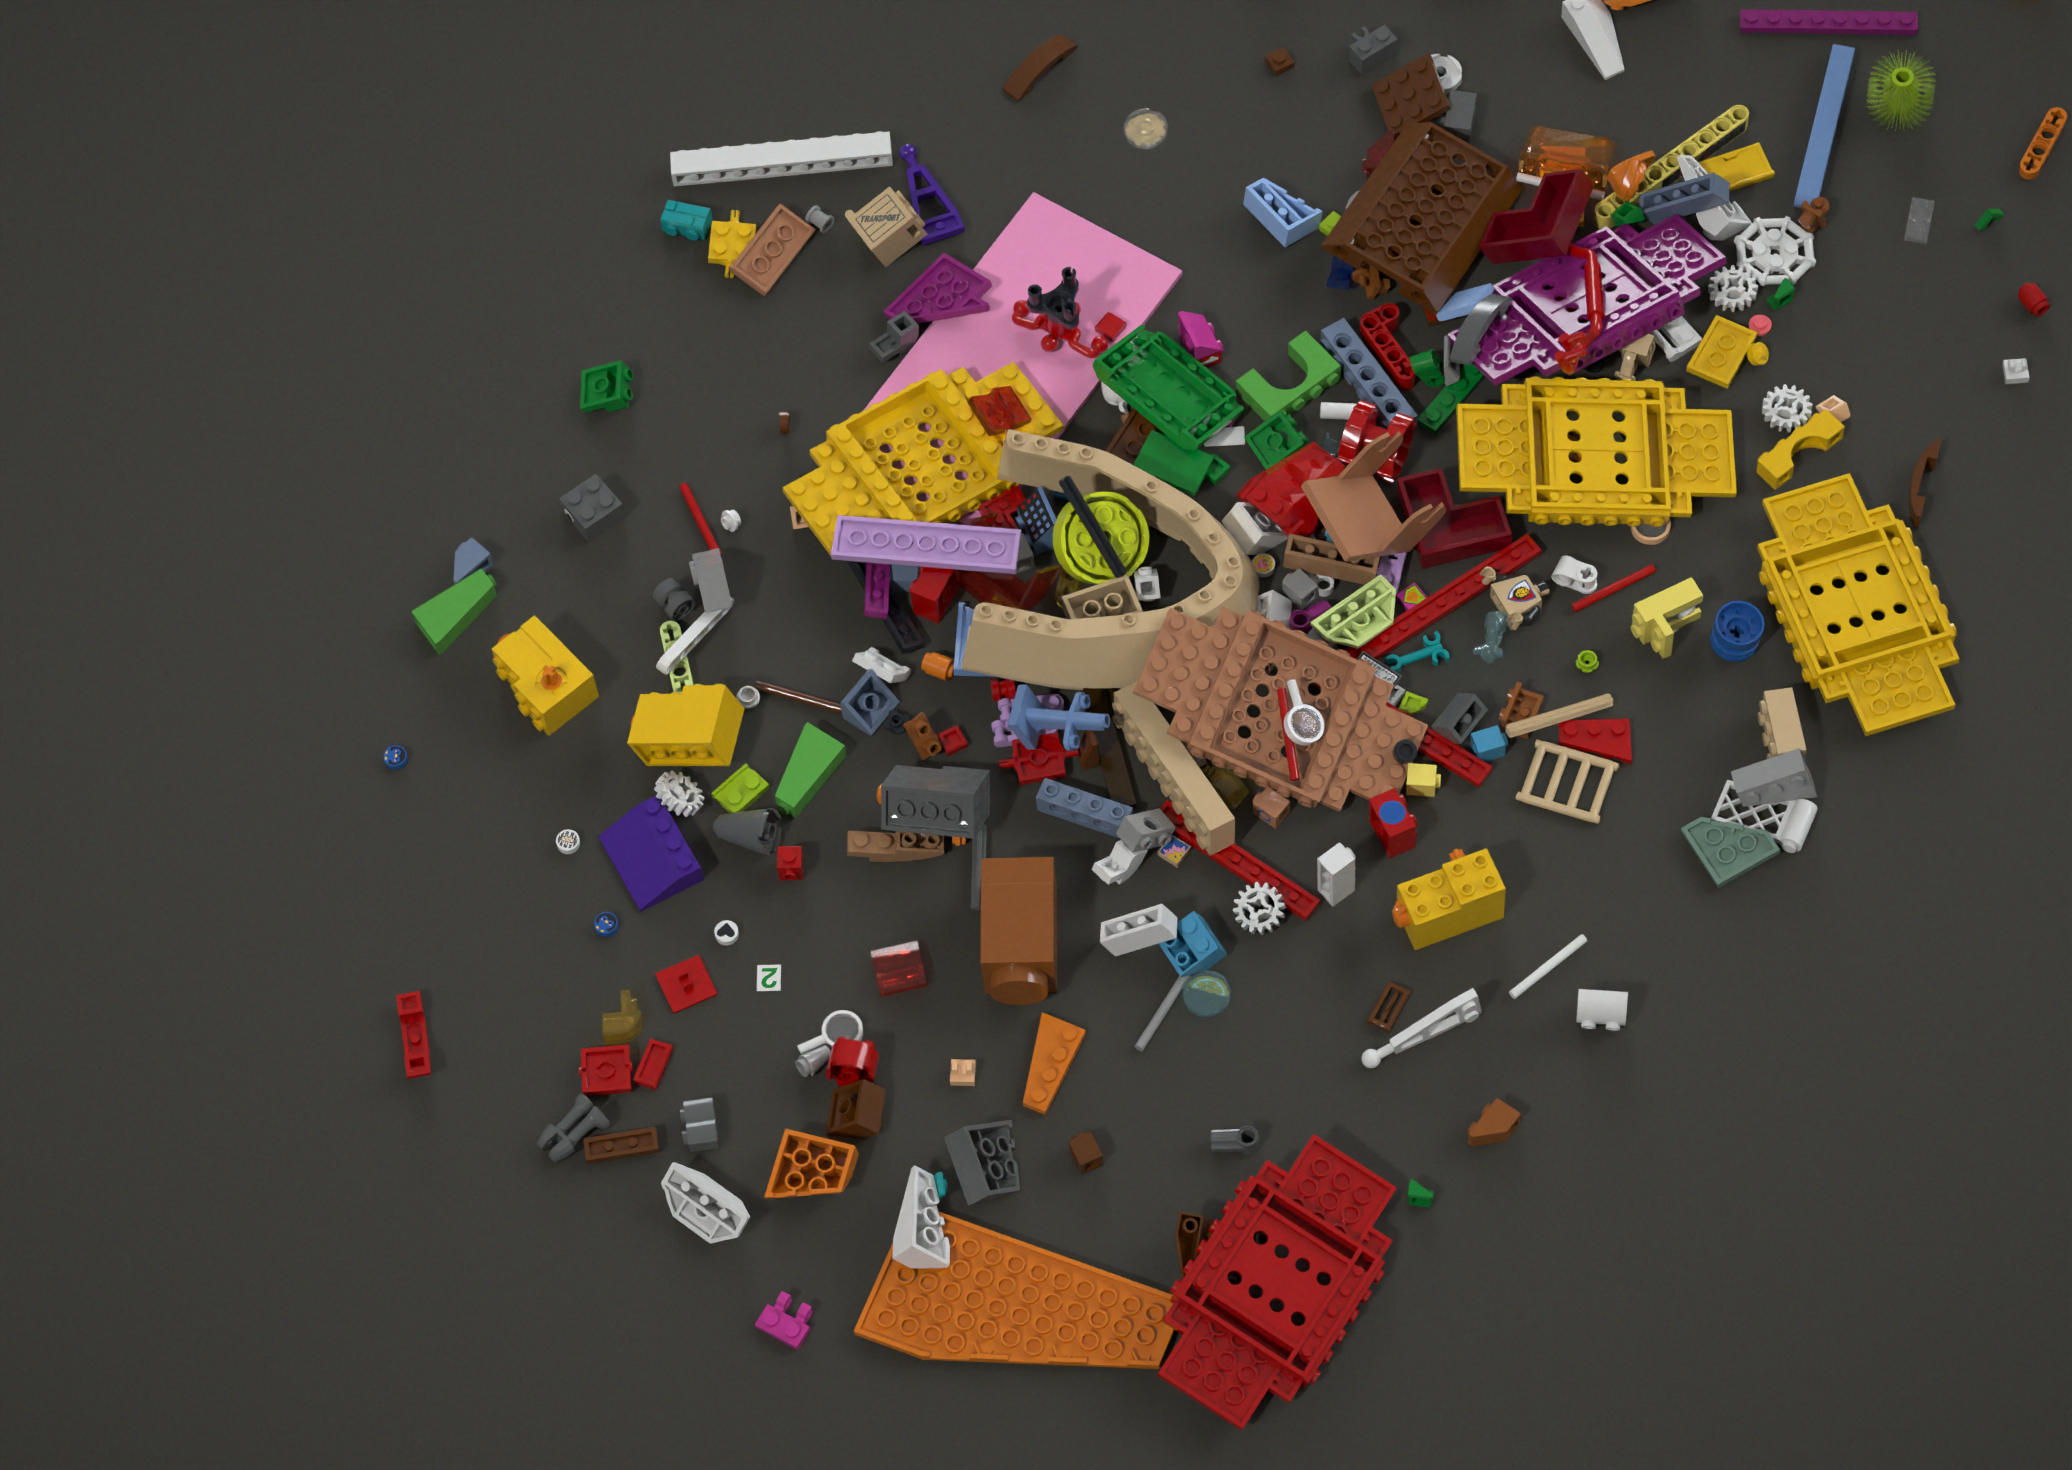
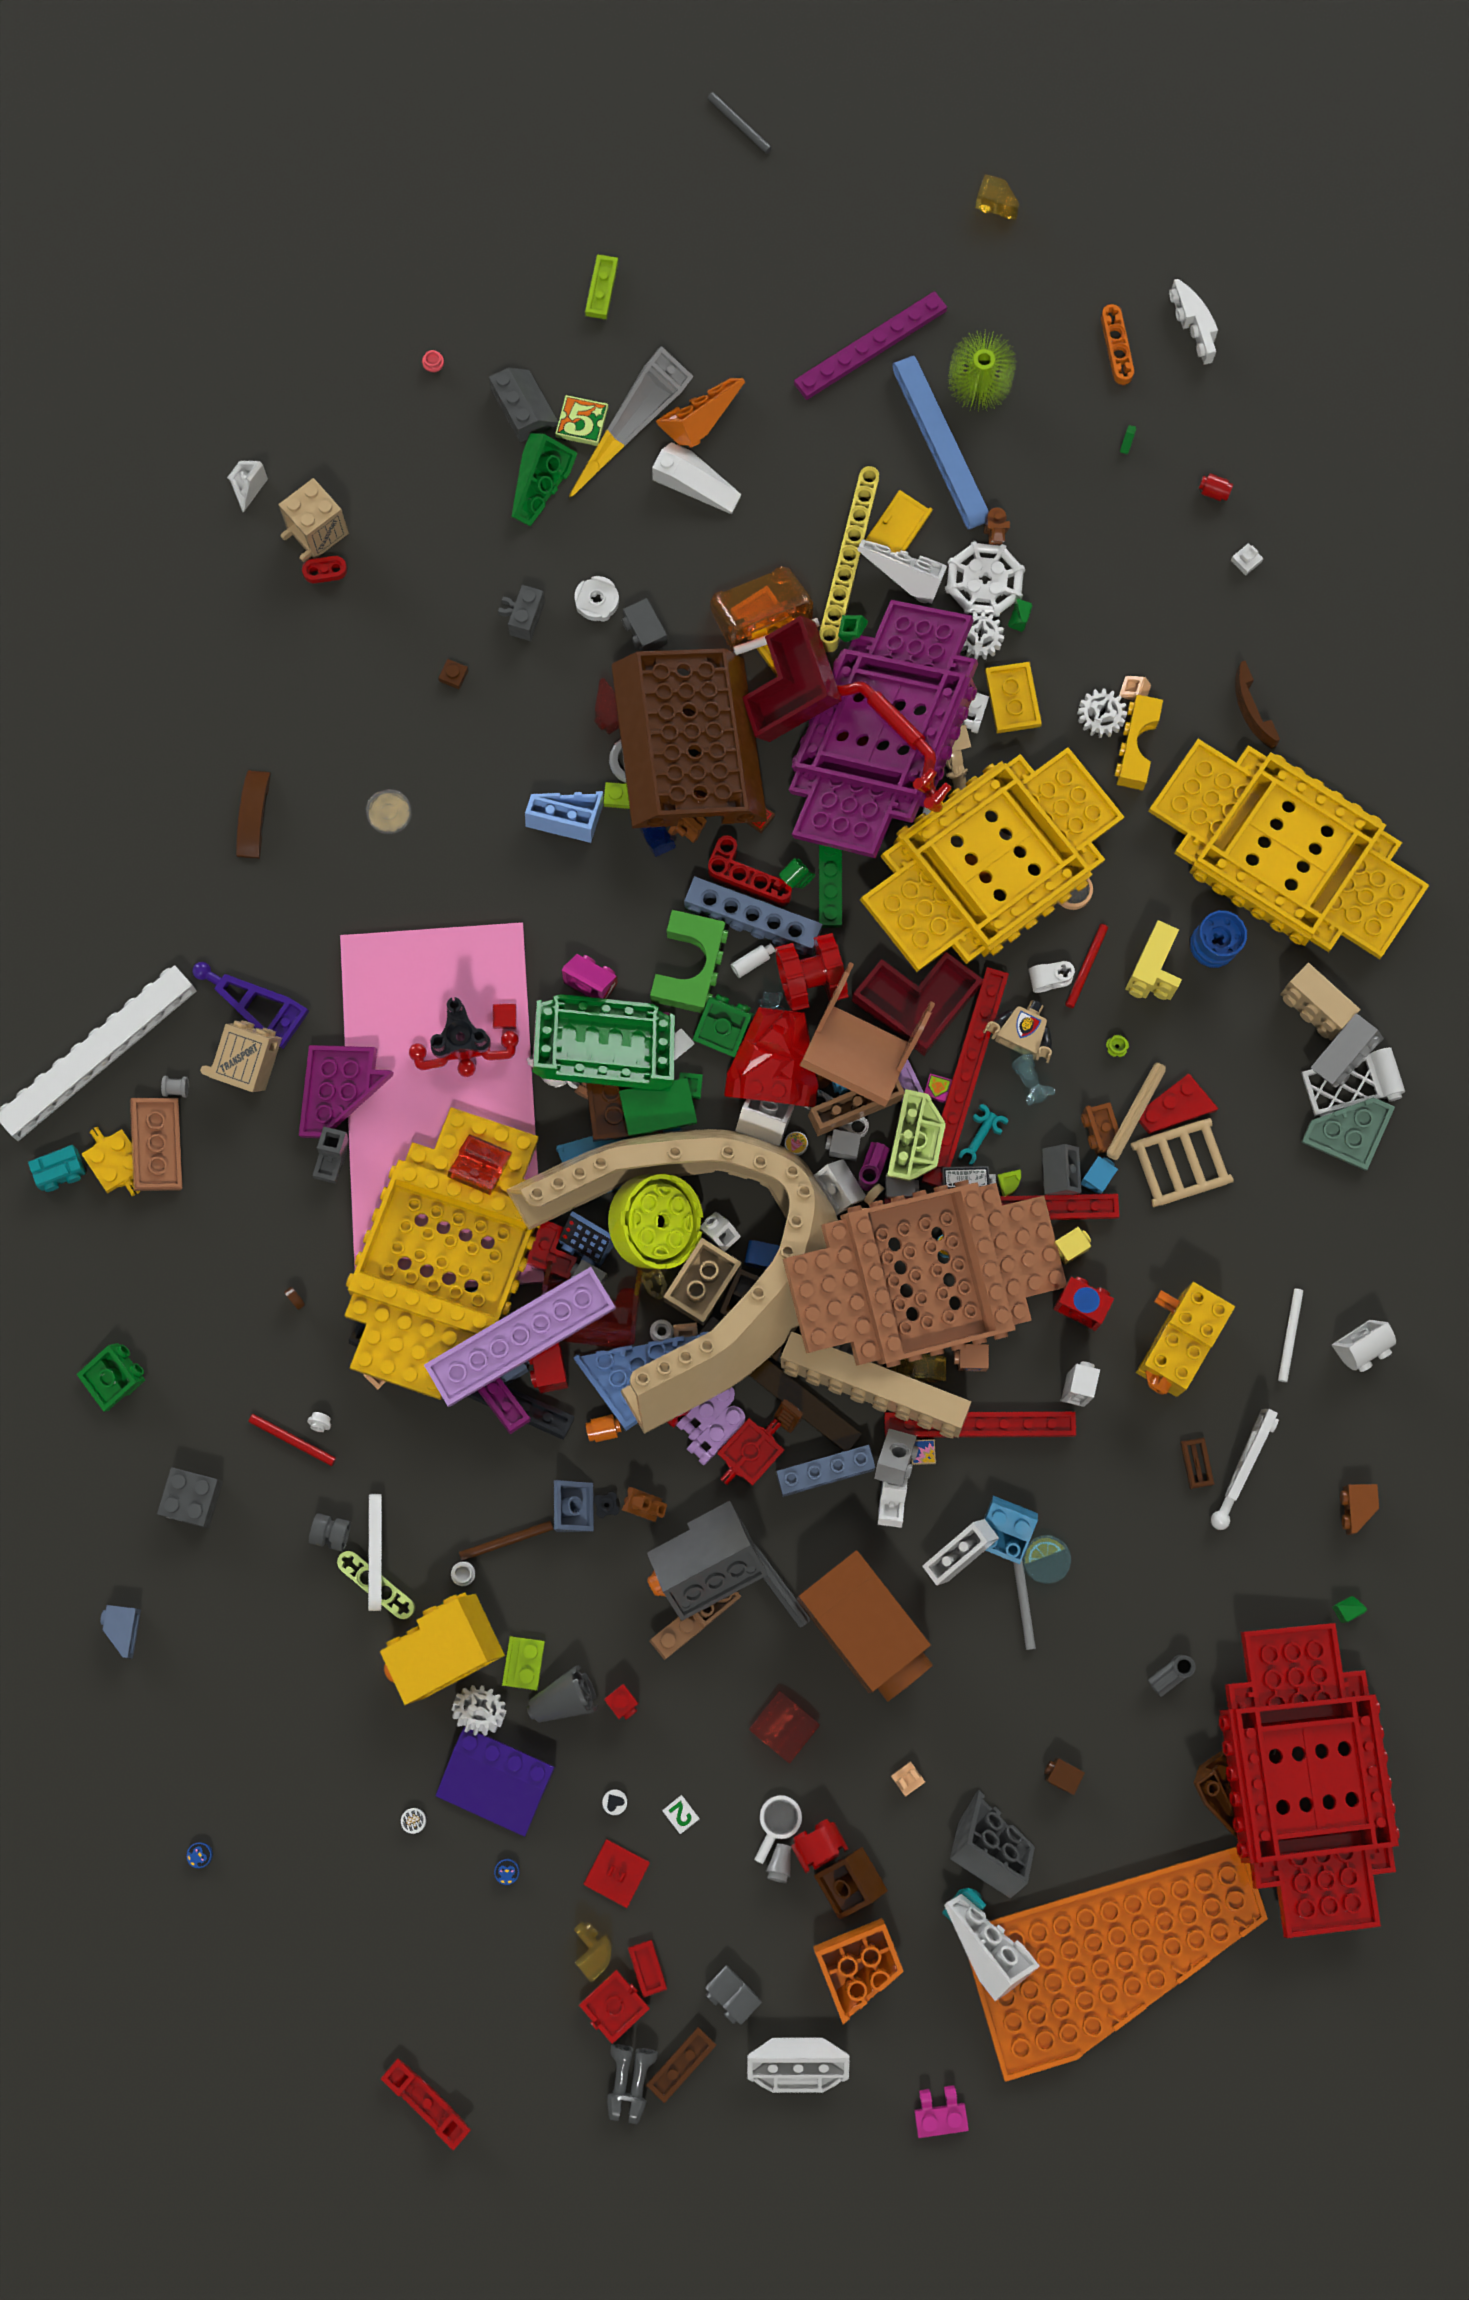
camera: 45 degrees left, 15 degrees up
bright green slope [411,568,497,655] -> none
yellow piece [492,615,599,736] -> none
light grey wedge [689,548,732,613] -> none
bright green slope [775,722,847,818] -> none
white plate [852,647,911,683] -> none
red tile [937,725,968,757] -> none
medium blue piece [1008,685,1110,751] -> none
orange wing [1023,1012,1086,1115] -> none
black axle [1059,476,1127,578] -> none
white gear [1233,882,1286,935] -> none
red bar [1277,688,1300,781] -> none
piece [1284,679,1324,746] -> none
reddish brown plate [1371,53,1451,140] -> none
black tile [1392,739,1417,764] -> none
light blue tile [1436,283,1495,321] -> none
light grey slope [1444,335,1460,386] -> none
dark grey slope [1450,294,1513,365] -> none
orange hair [1607,150,1656,202] -> none
sand blue brick [1639,173,1730,224] -> none
yellow tile [1747,342,1769,366] -> none
coral plate [1749,315,1772,337] -> none
clear slope [1904,197,1935,244] -> none

